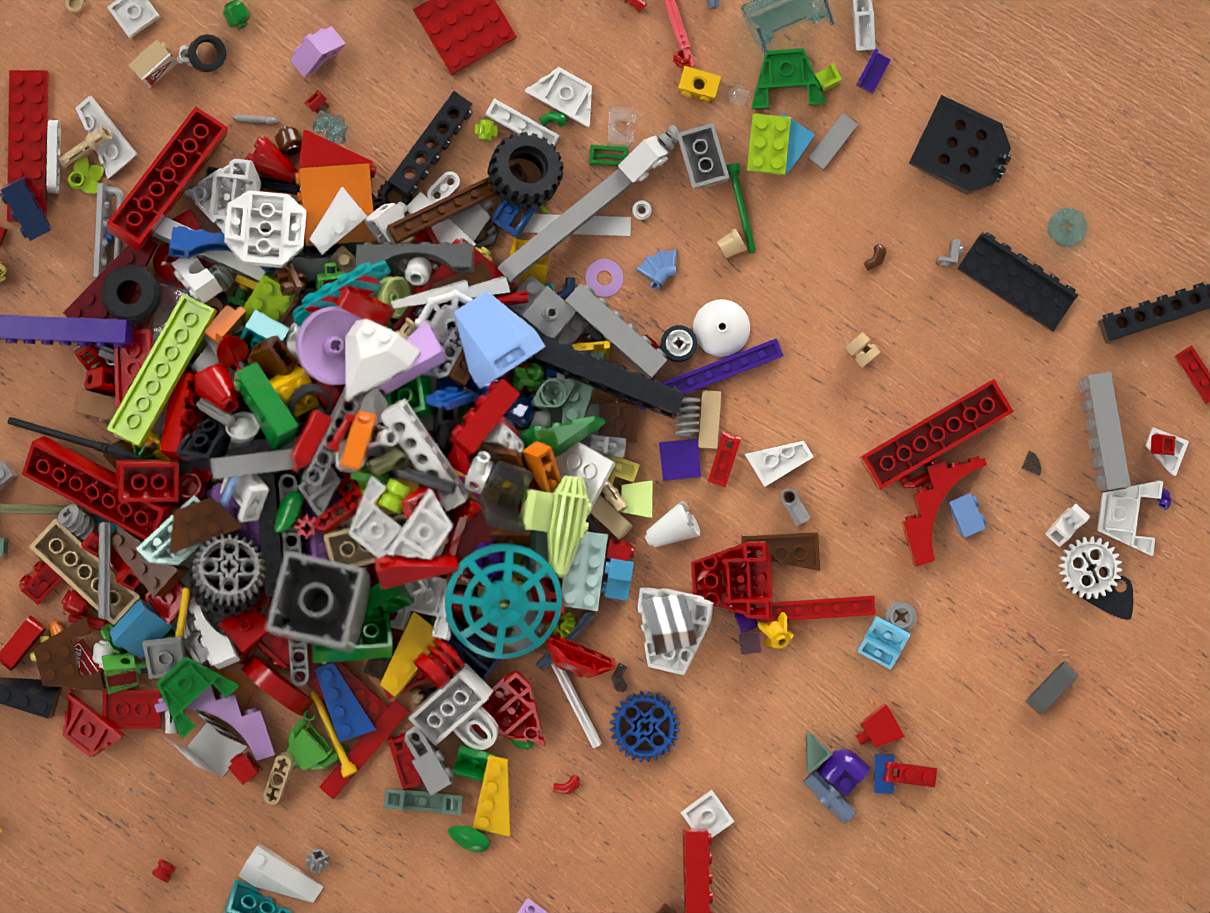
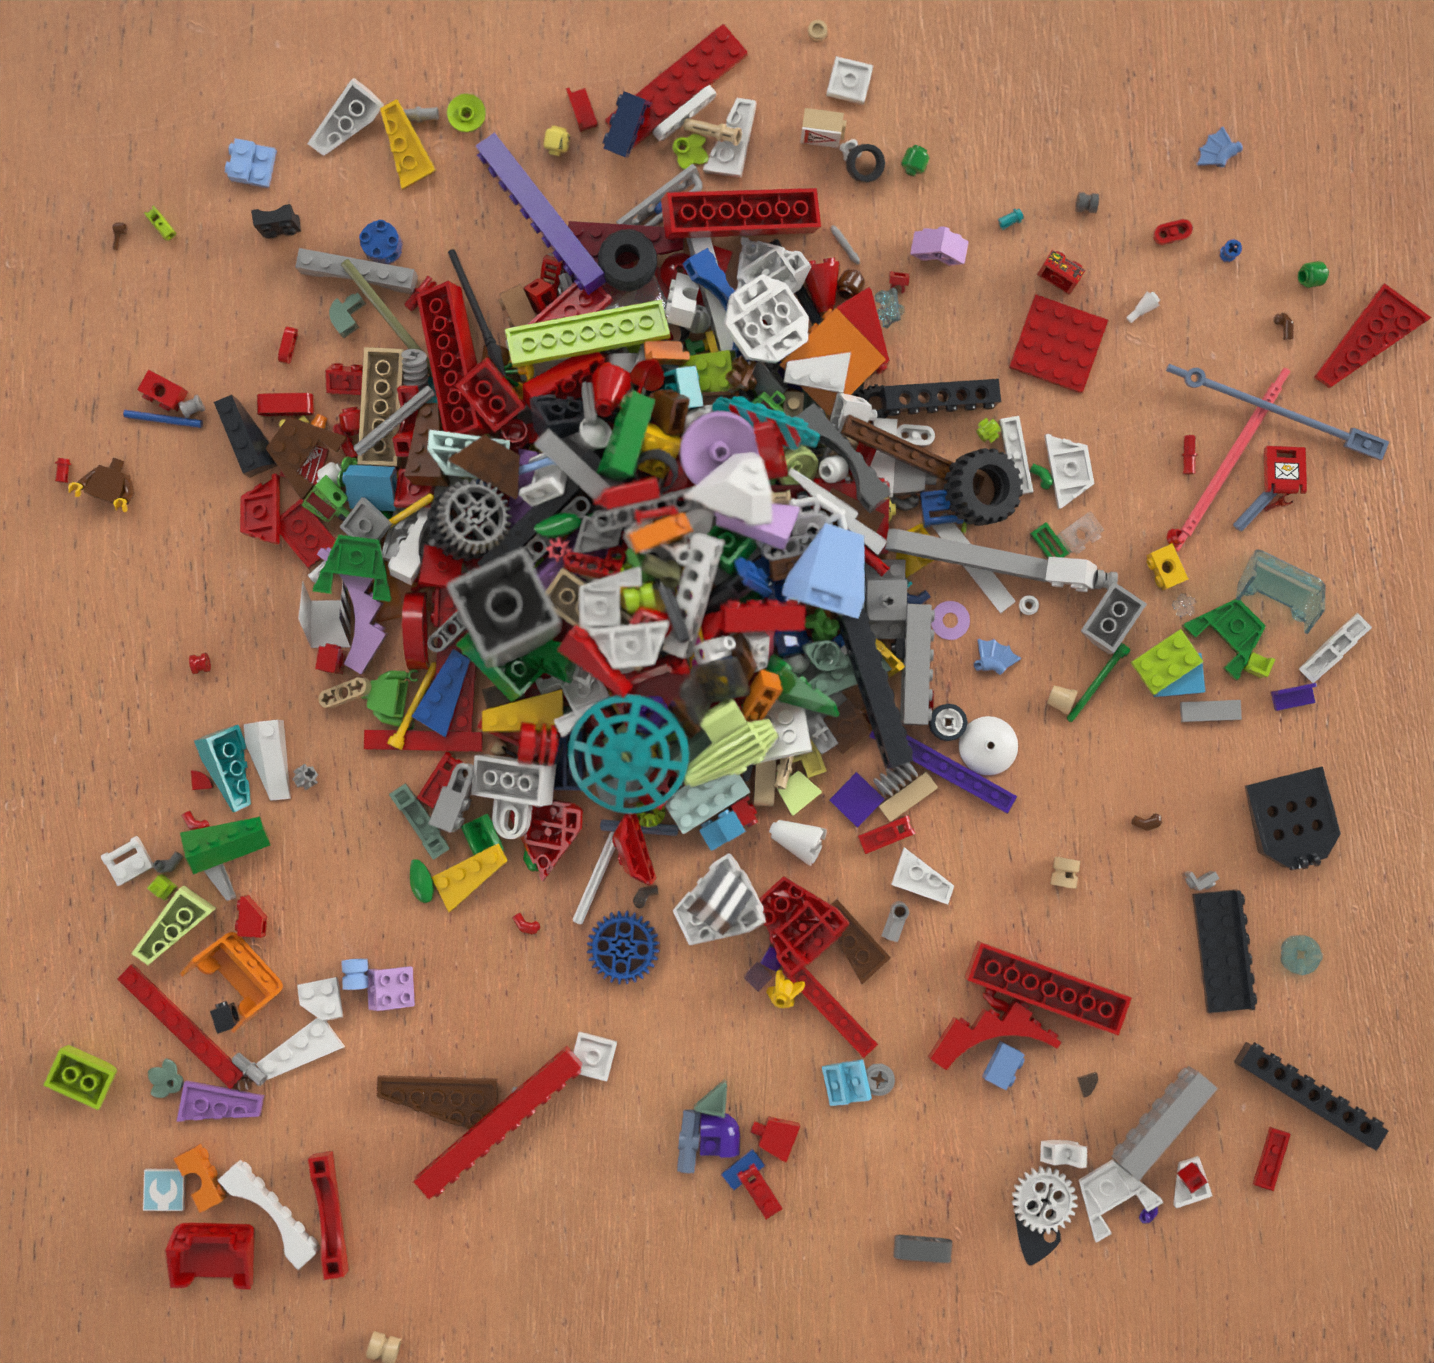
camera: 50 degrees right, 0 degrees up
none -> red axle [404,275,437,312]

